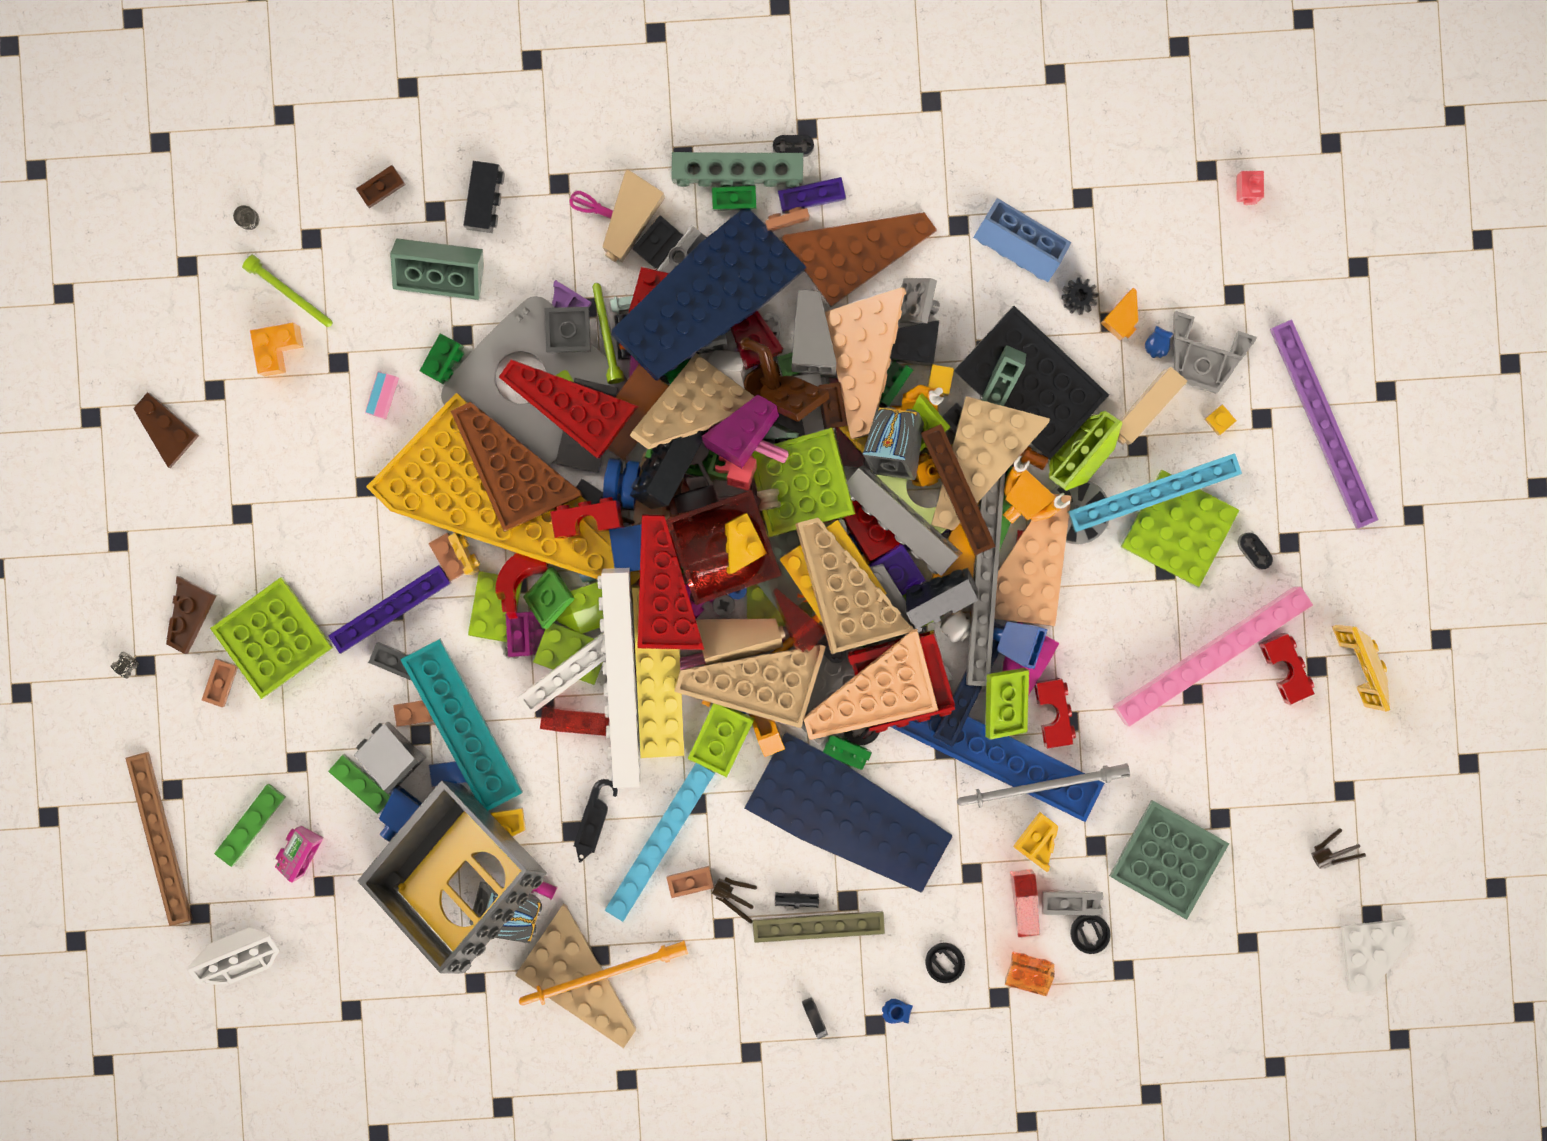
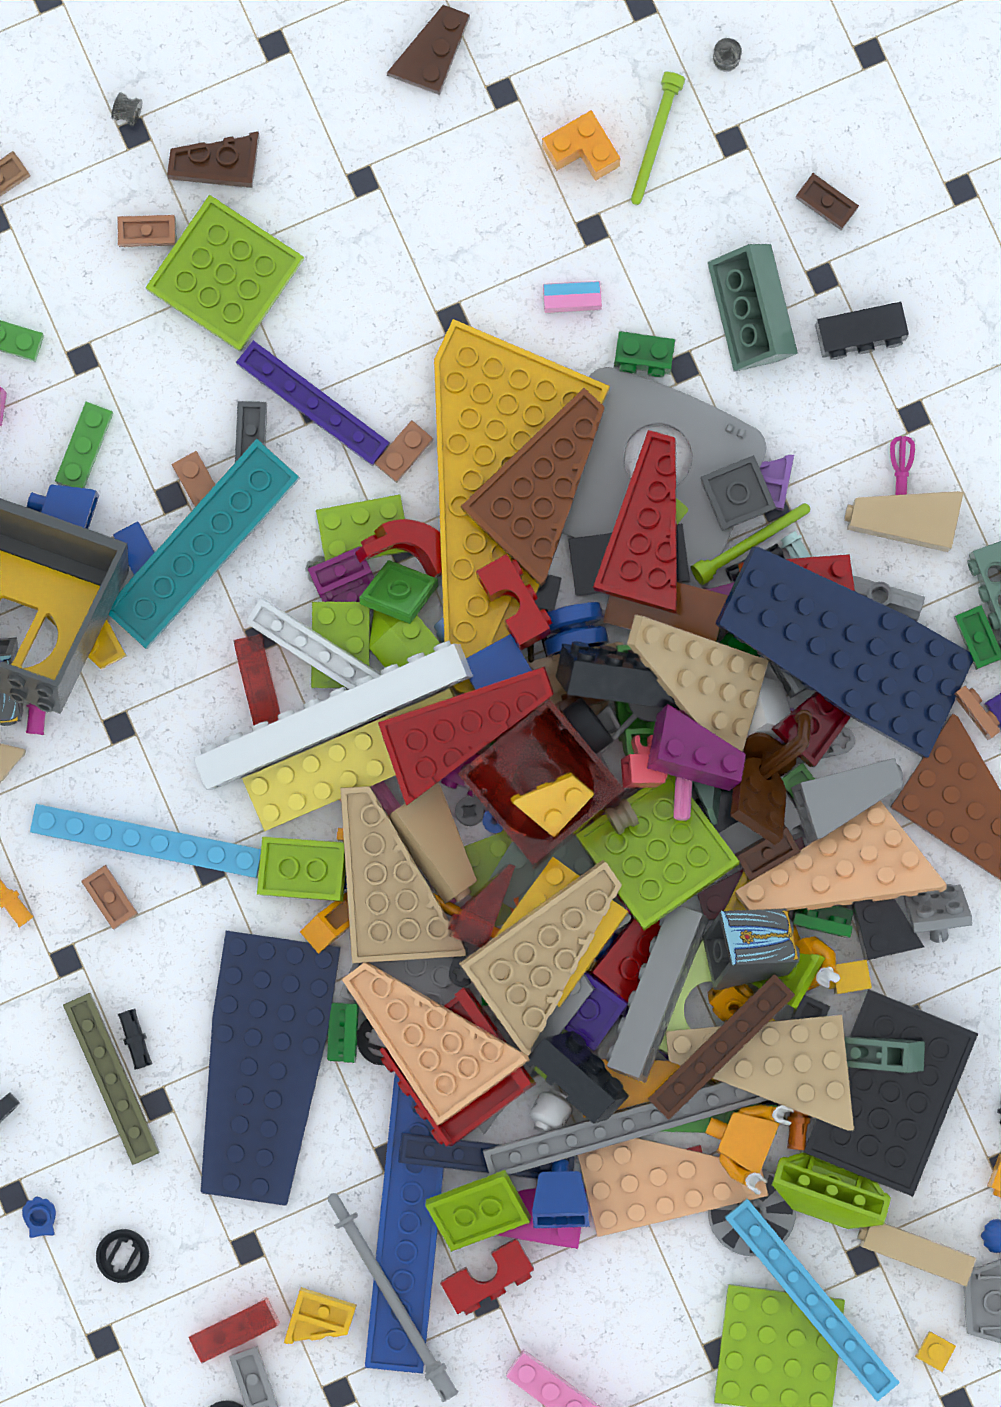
camera: 75 degrees right, 5 degrees down
slope [354,722,426,794] -> none
yellow wing [448,533,480,575] -> none
black plate [573,779,618,863] -> none
black plate [632,215,684,270] -> none
dark brown plant [712,877,757,924] -> none
clear orange bracket [1005,952,1055,997] -> none

